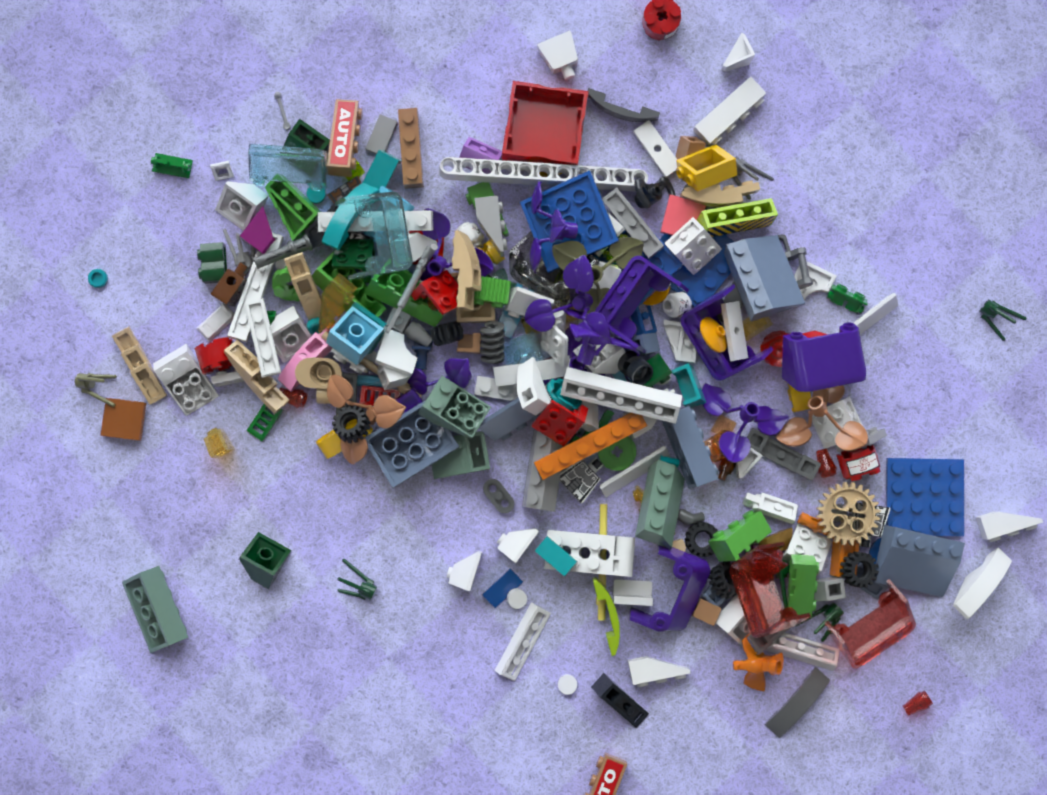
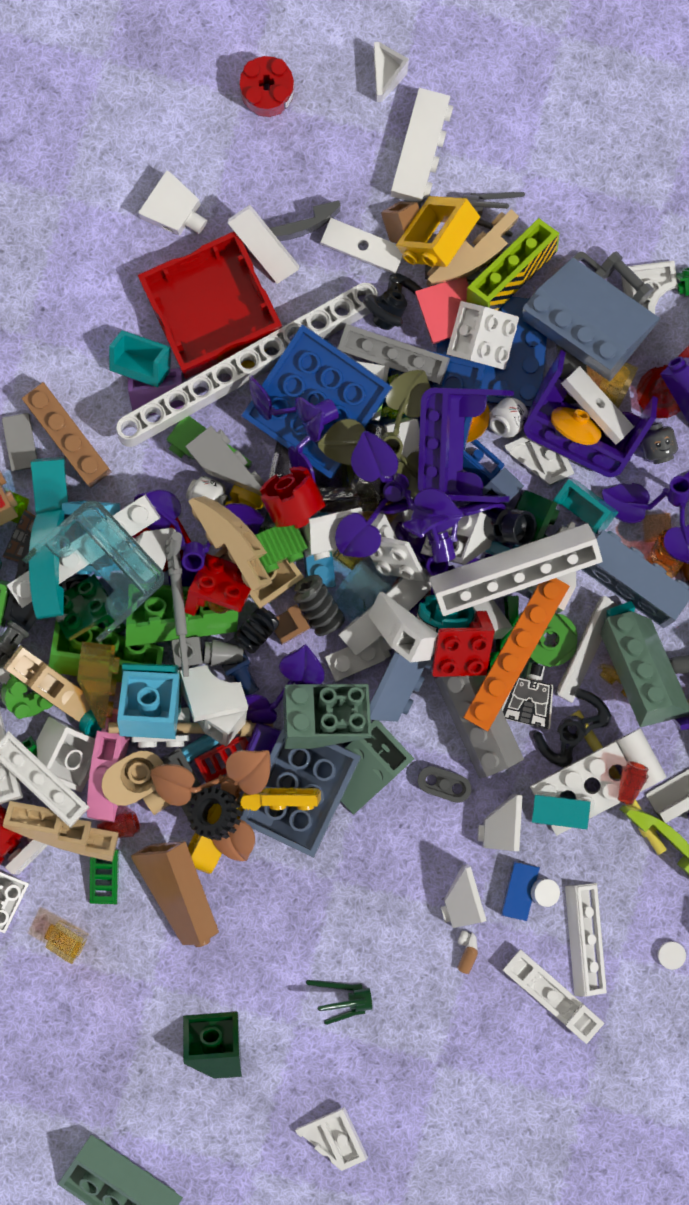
camera: 40 degrees left, 0 degrees up
none -> teal panel [109,330,171,388]
none -> medium nougat slope [131,841,219,947]
none -> white tile [228,205,299,284]
none -> yellow hinge [240,788,321,811]
none -> red brick [260,467,325,529]
none -> white wing [295,1107,368,1171]
none -> arm [457,931,478,974]
none -> white slope [503,949,604,1044]
none -> black piece [533,688,612,767]
none -> clear red cone [617,761,649,805]
none -> dark grey head [641,422,678,464]

